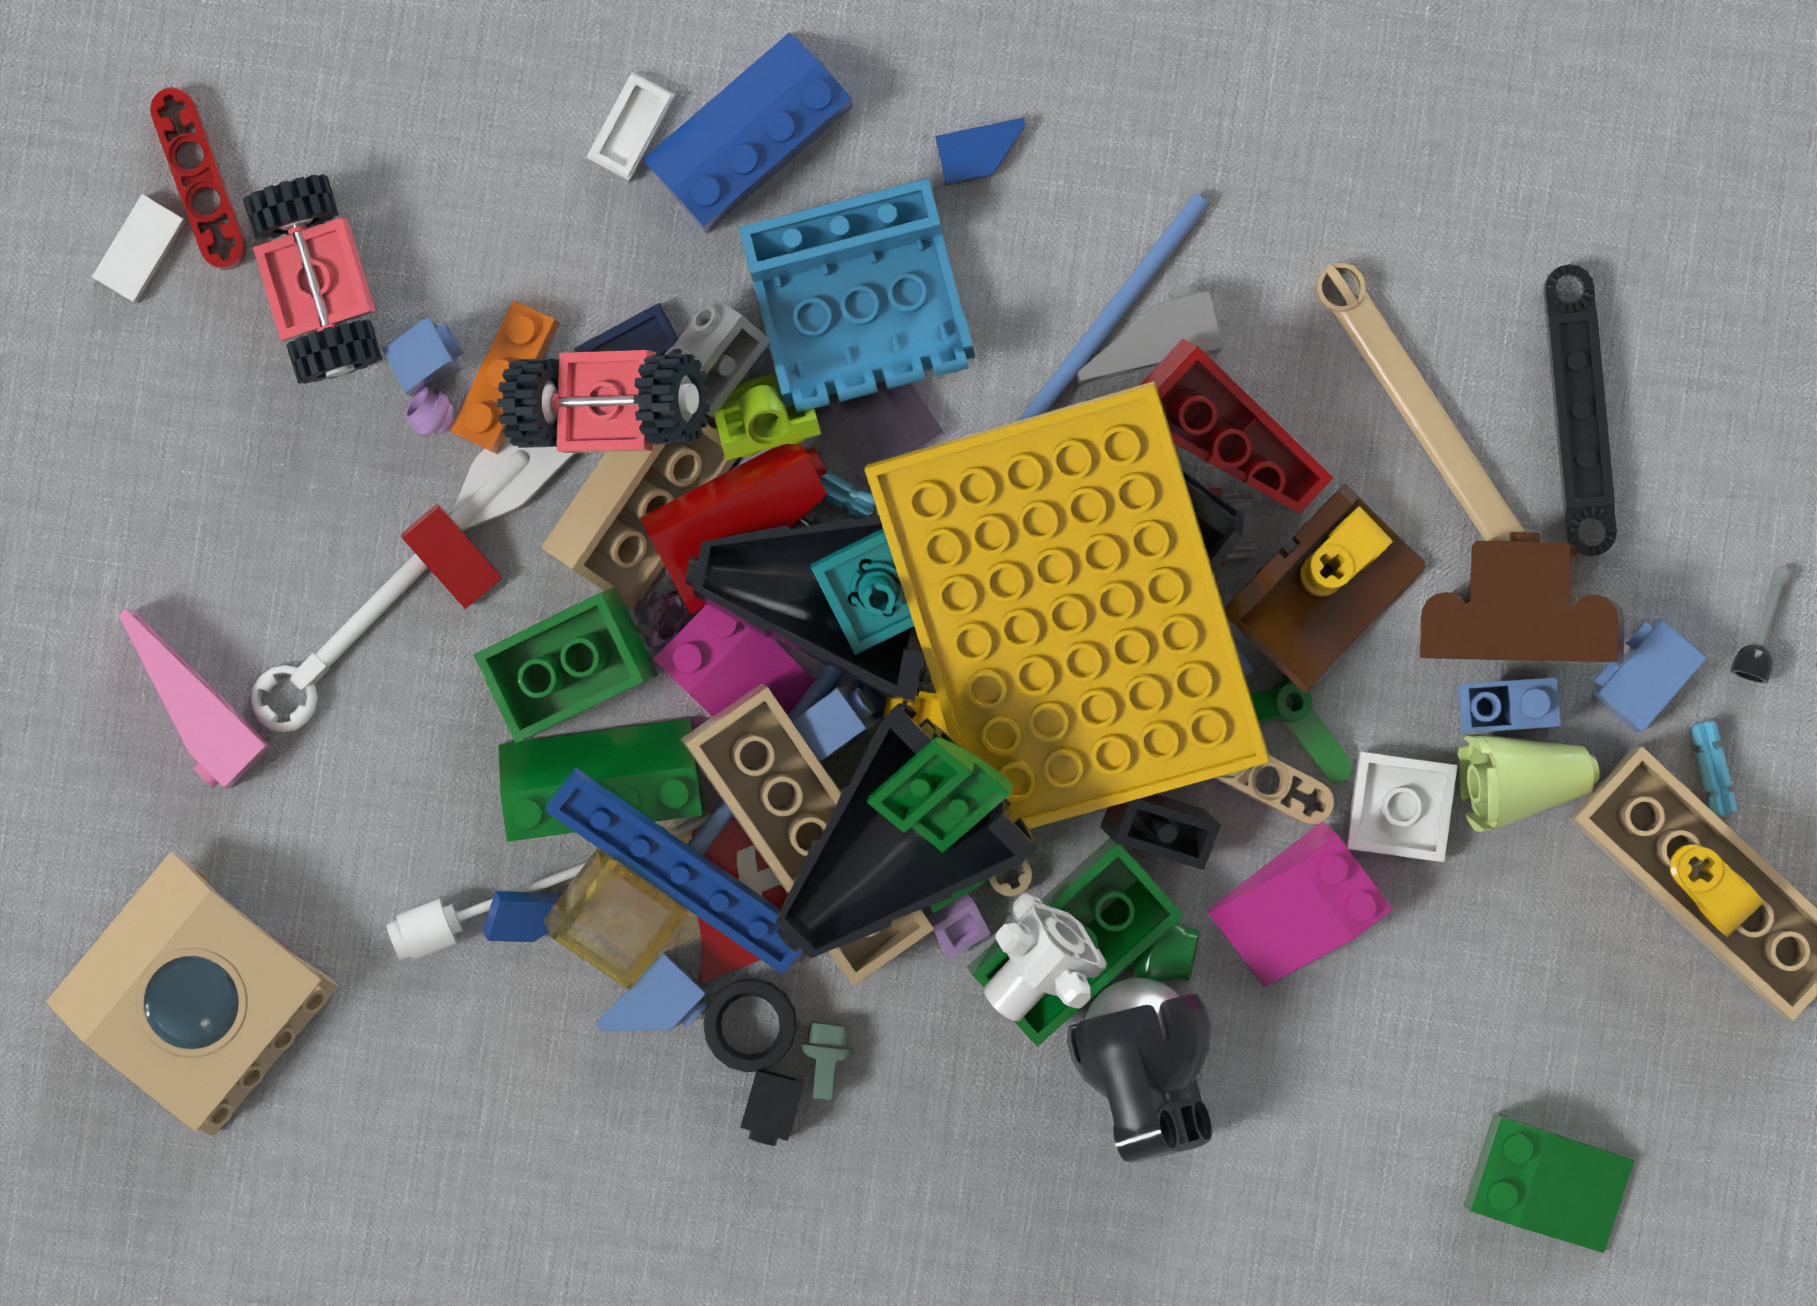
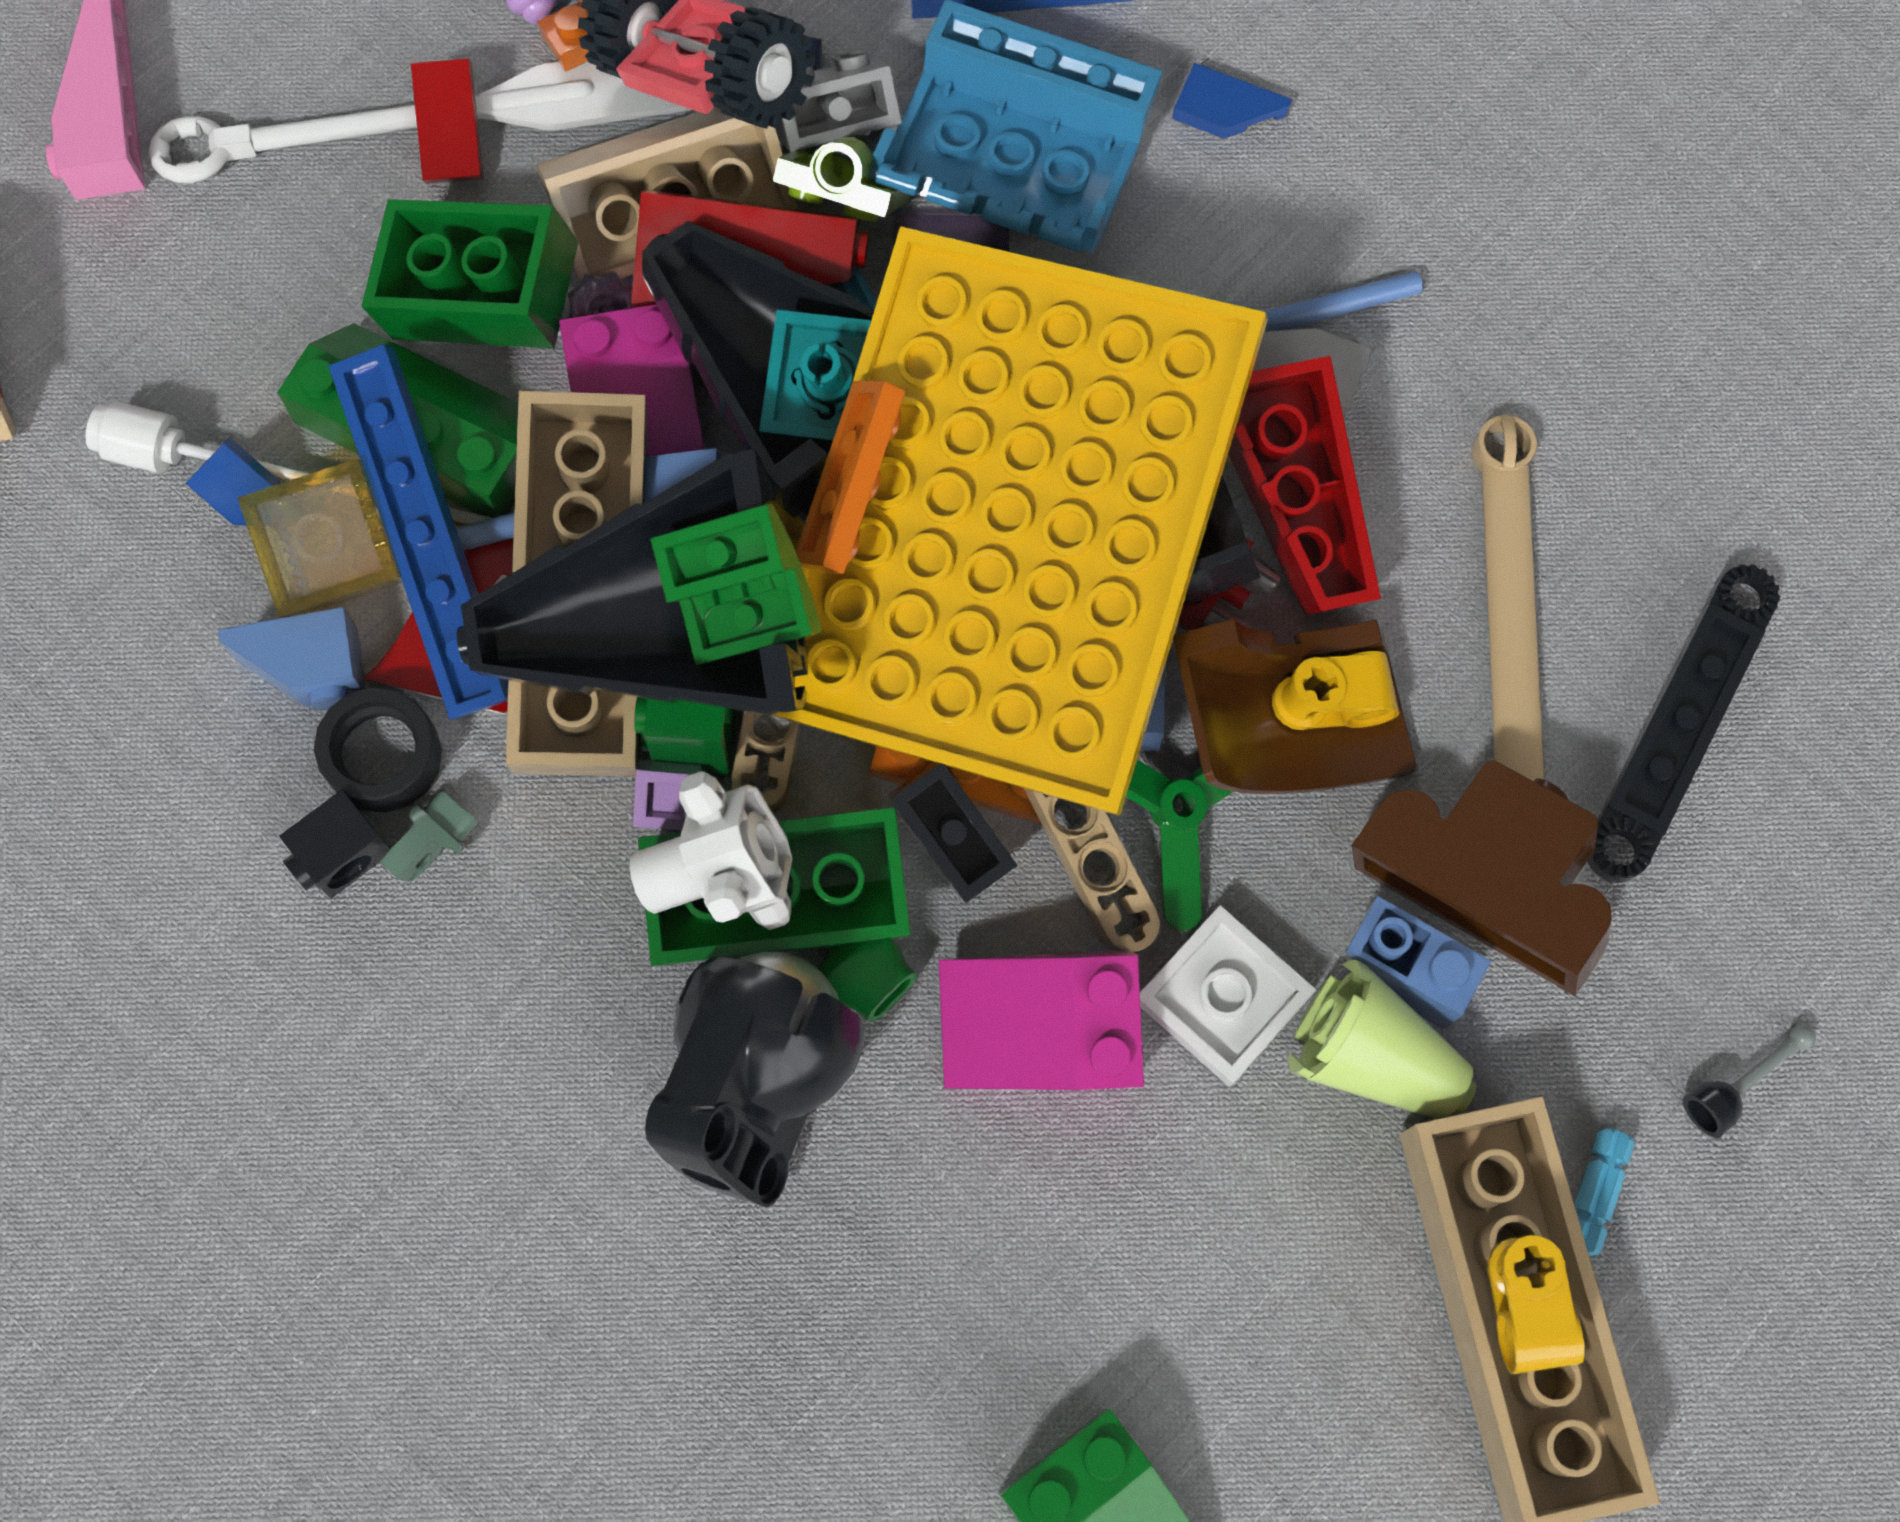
camera: 25 degrees right, 15 degrees down
medium blue brick [1591,619,1707,733] -> none
none -> orange plate [796,381,906,574]

